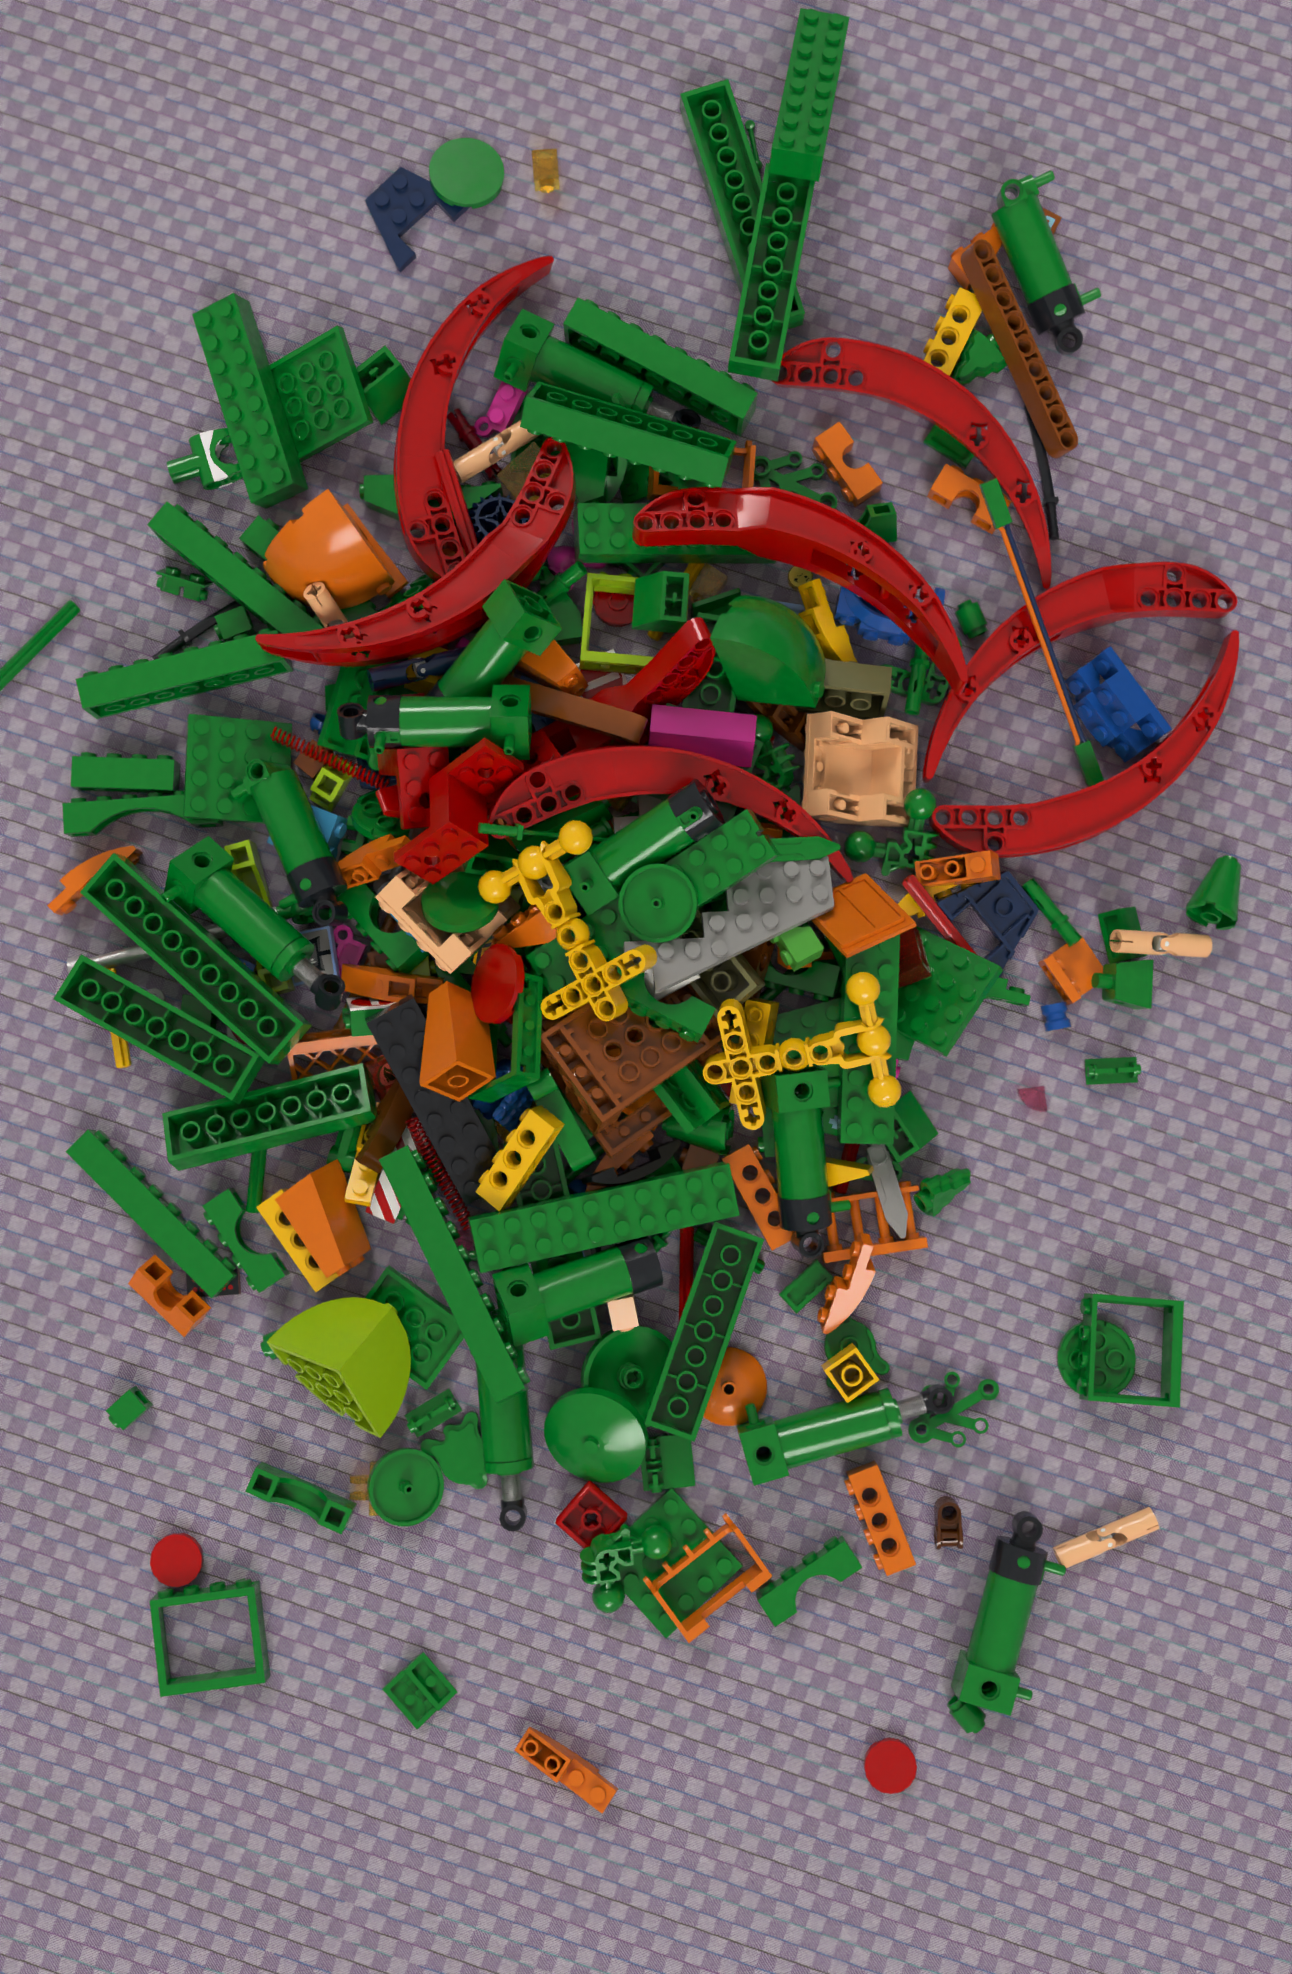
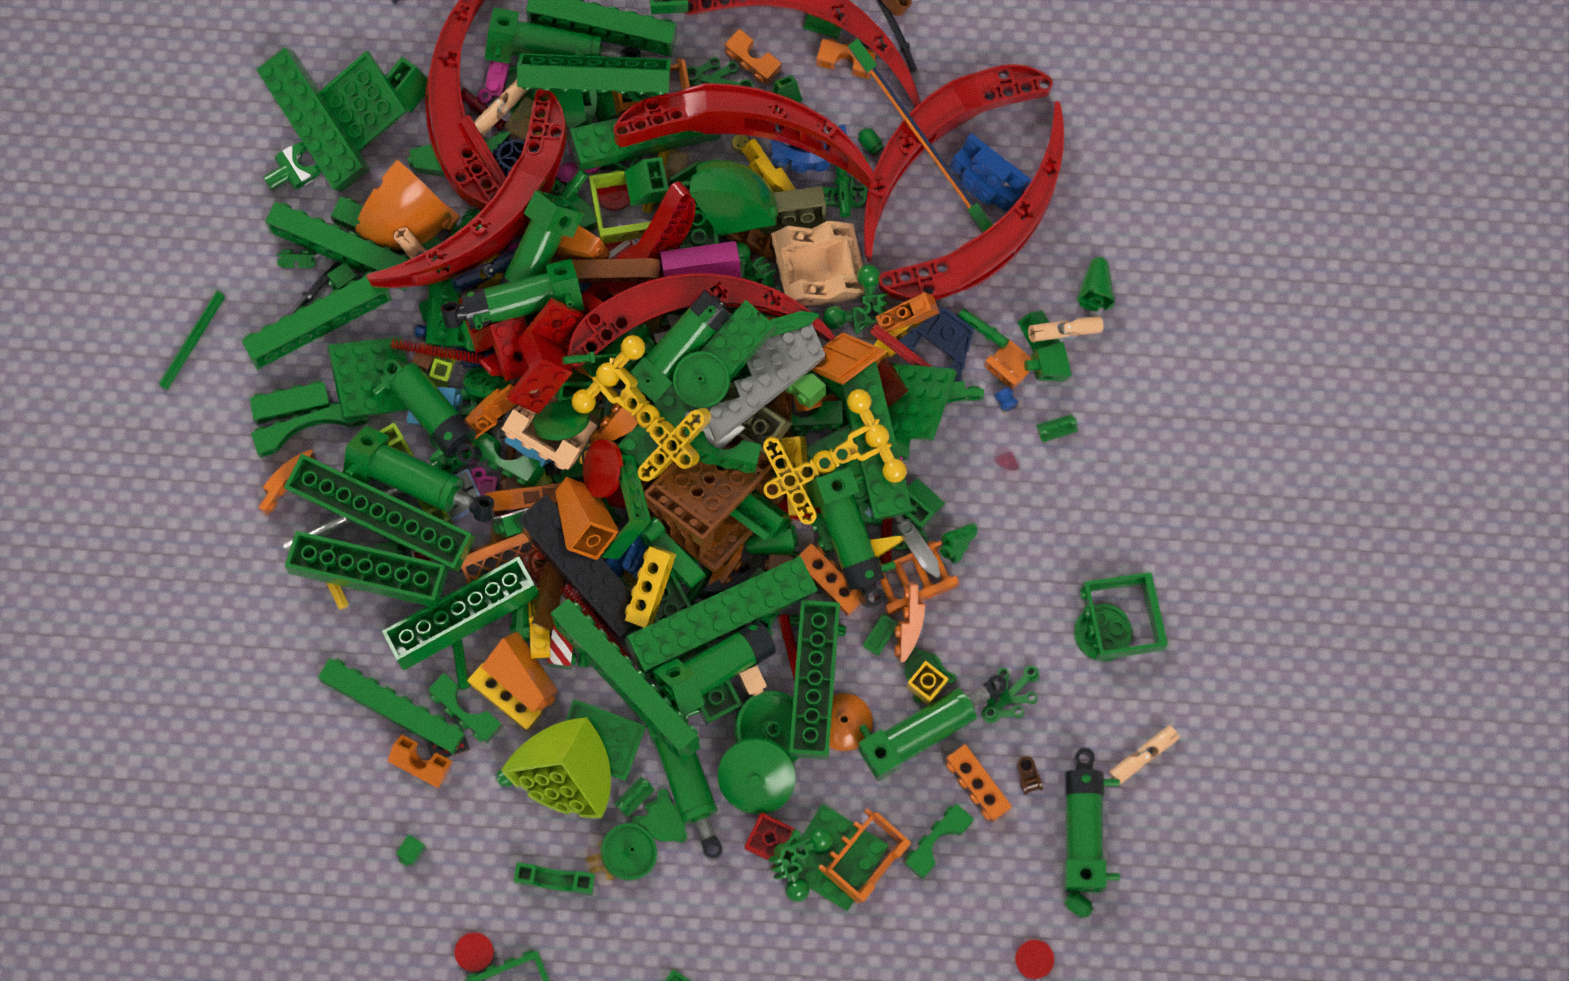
camera: 20 degrees left, 10 degrees down
green hinge [641,1435,695,1493] -> none

